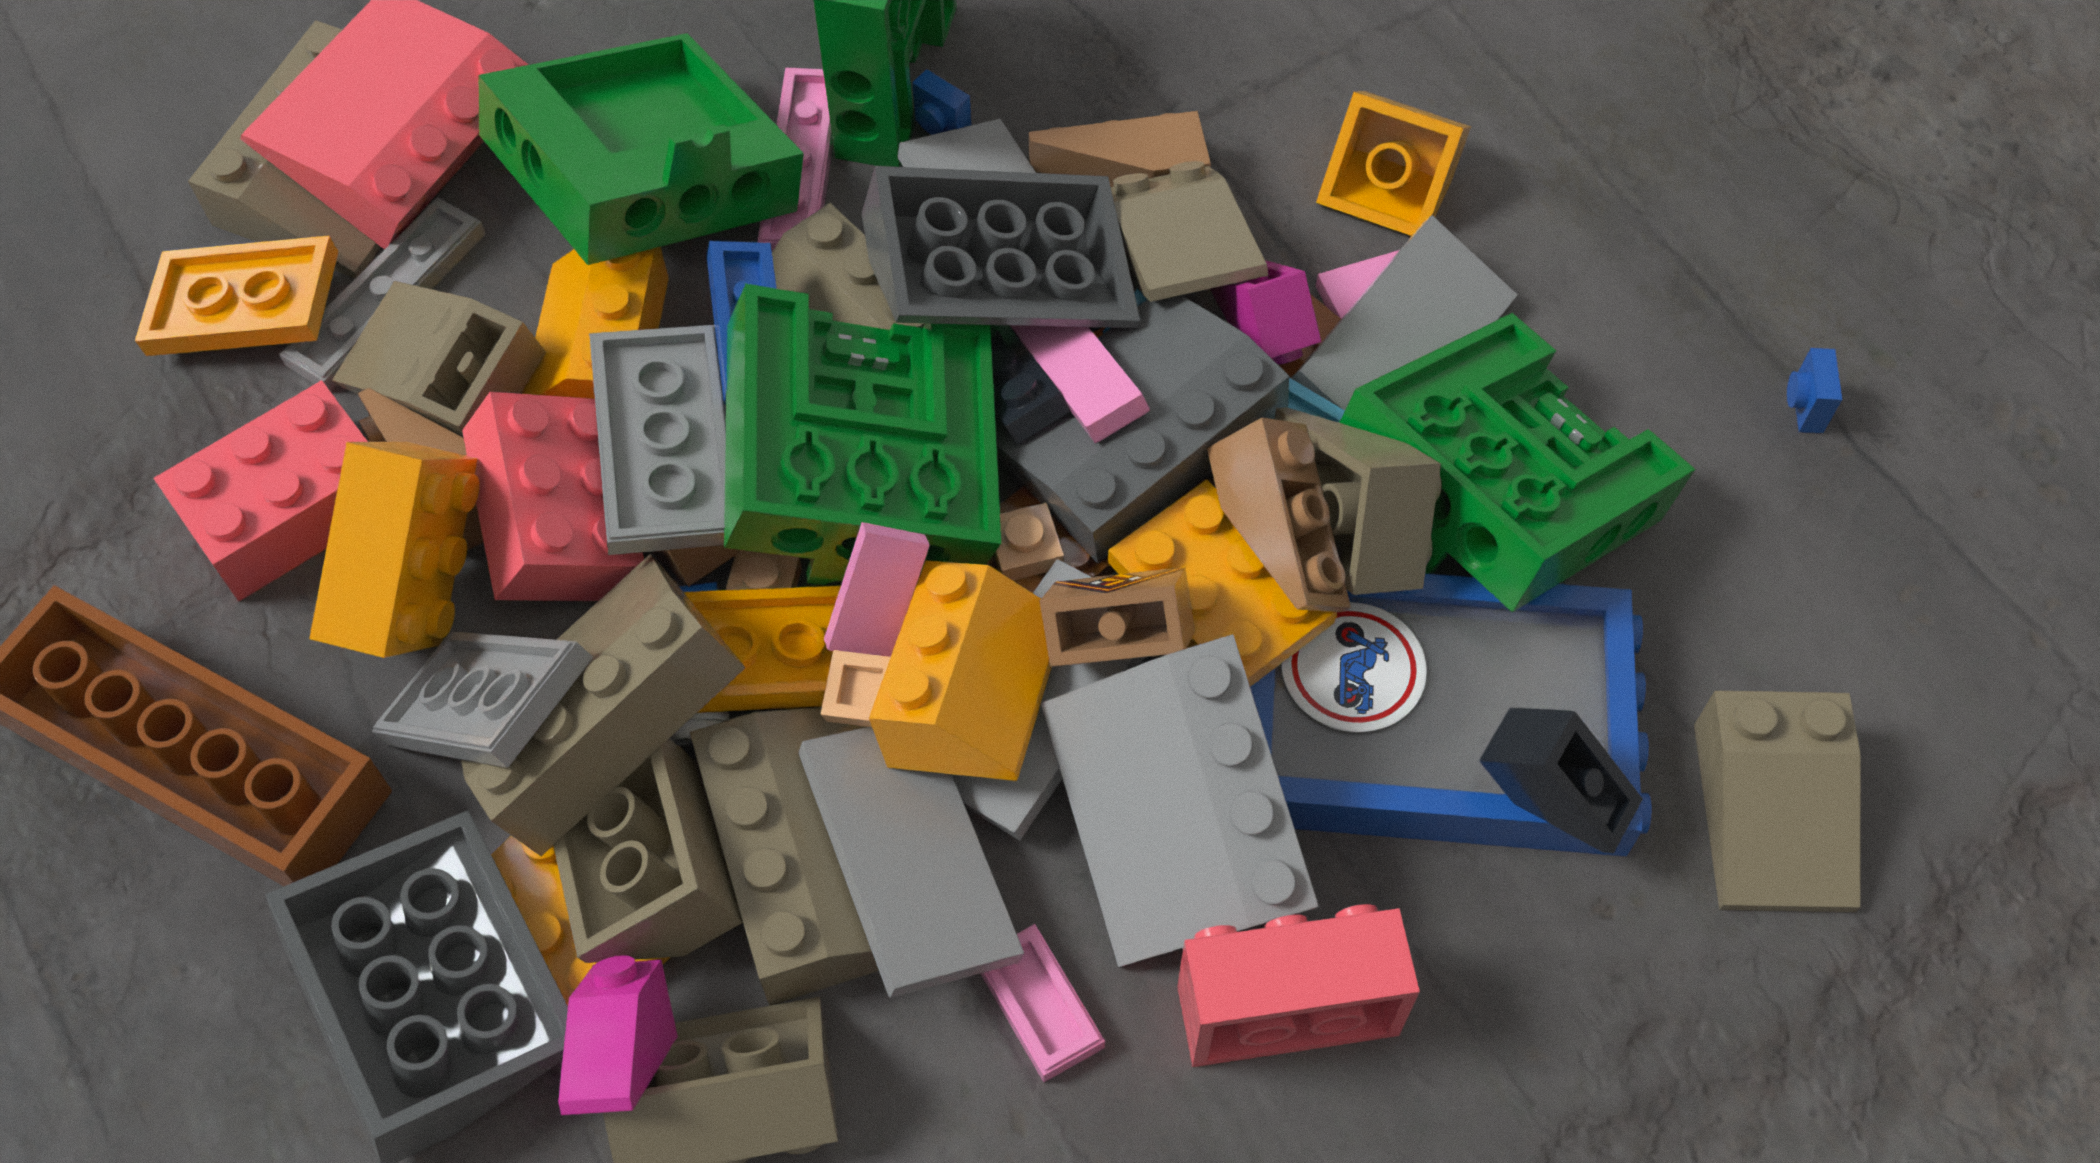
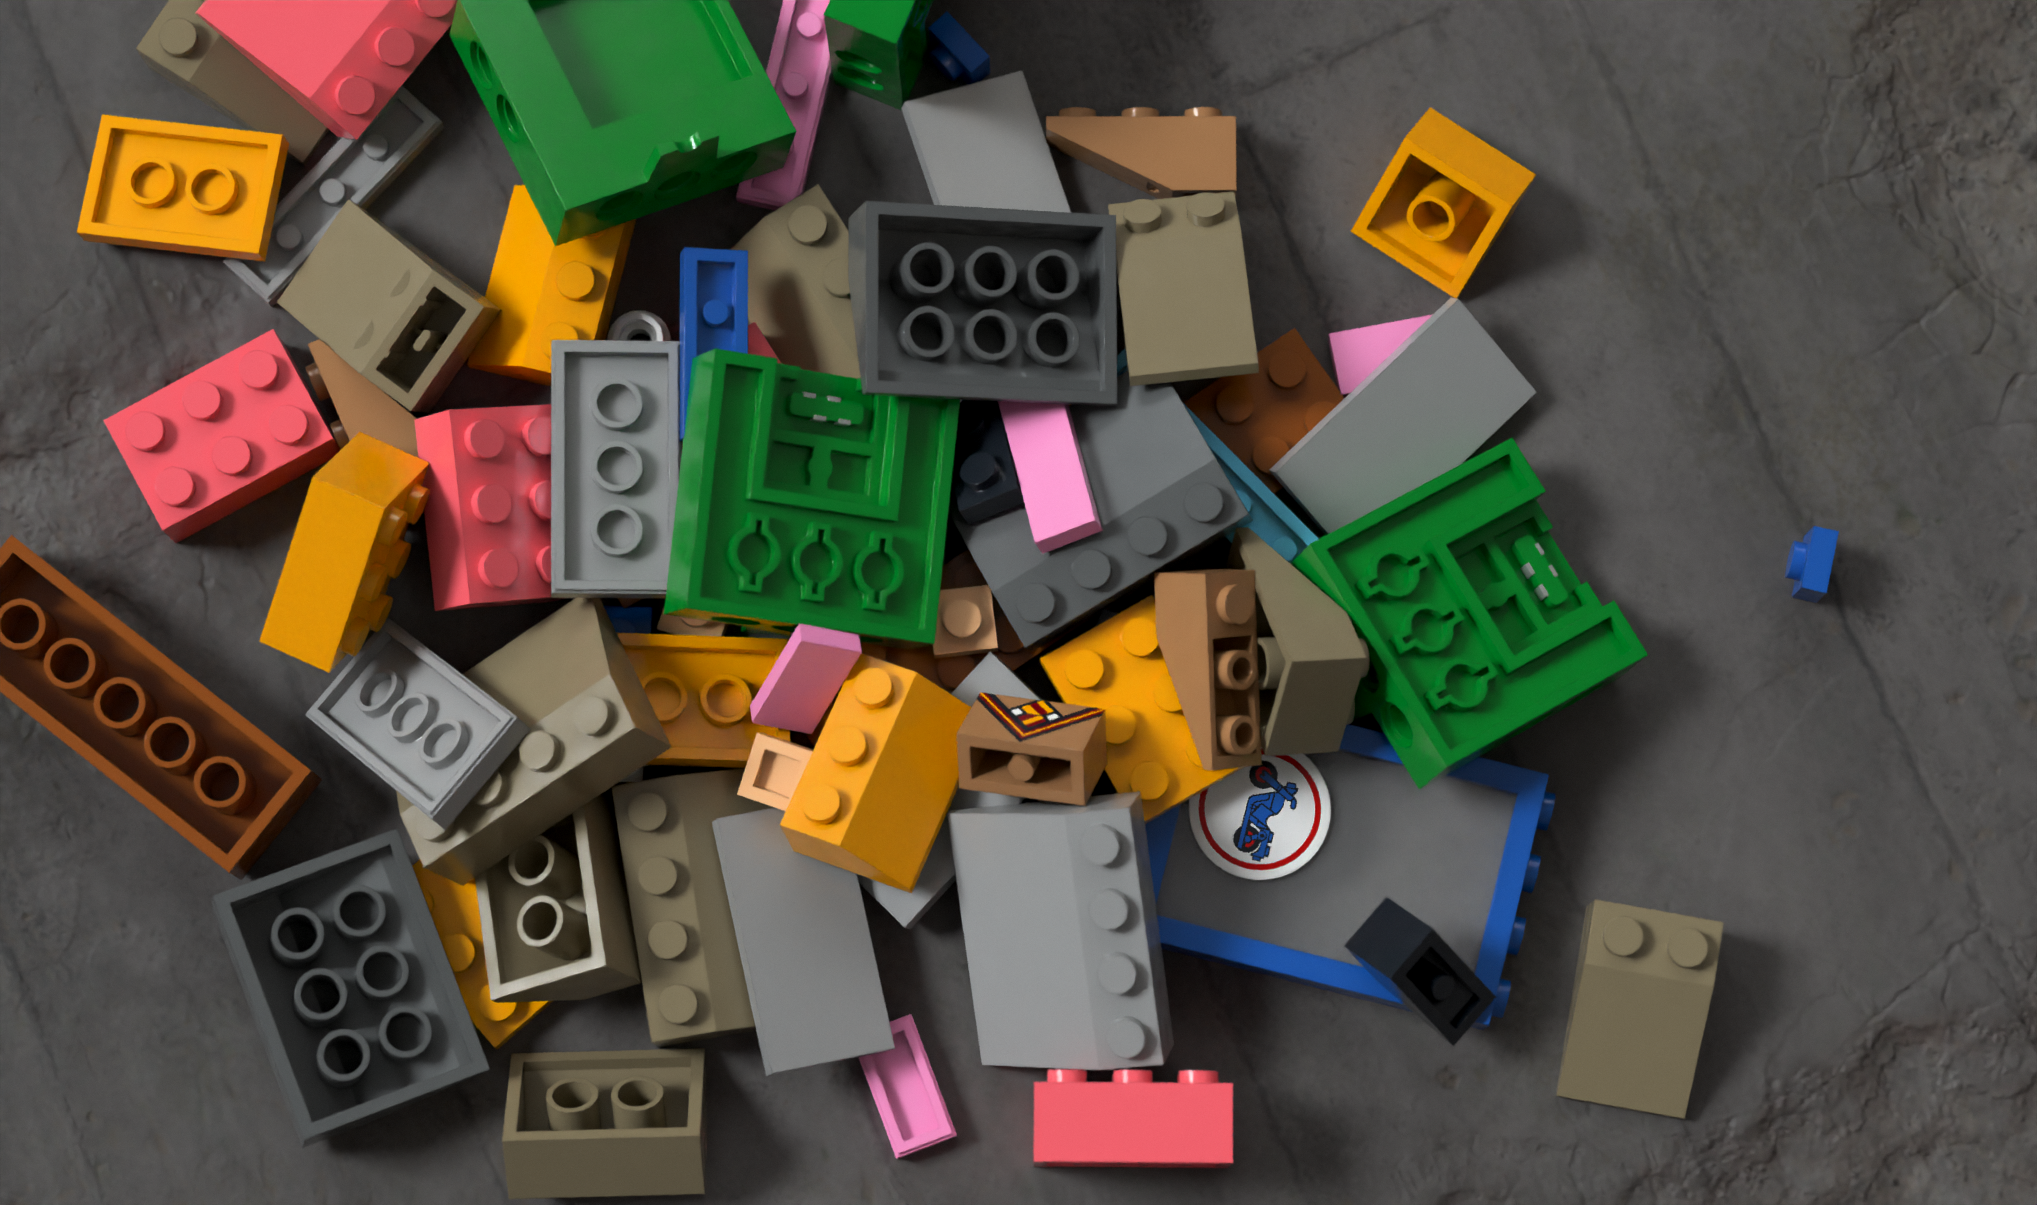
camera: 10 degrees right, 20 degrees up
dark pink slope [558,956,678,1115] -> none
dark pink slope [1210,260,1321,364] -> none

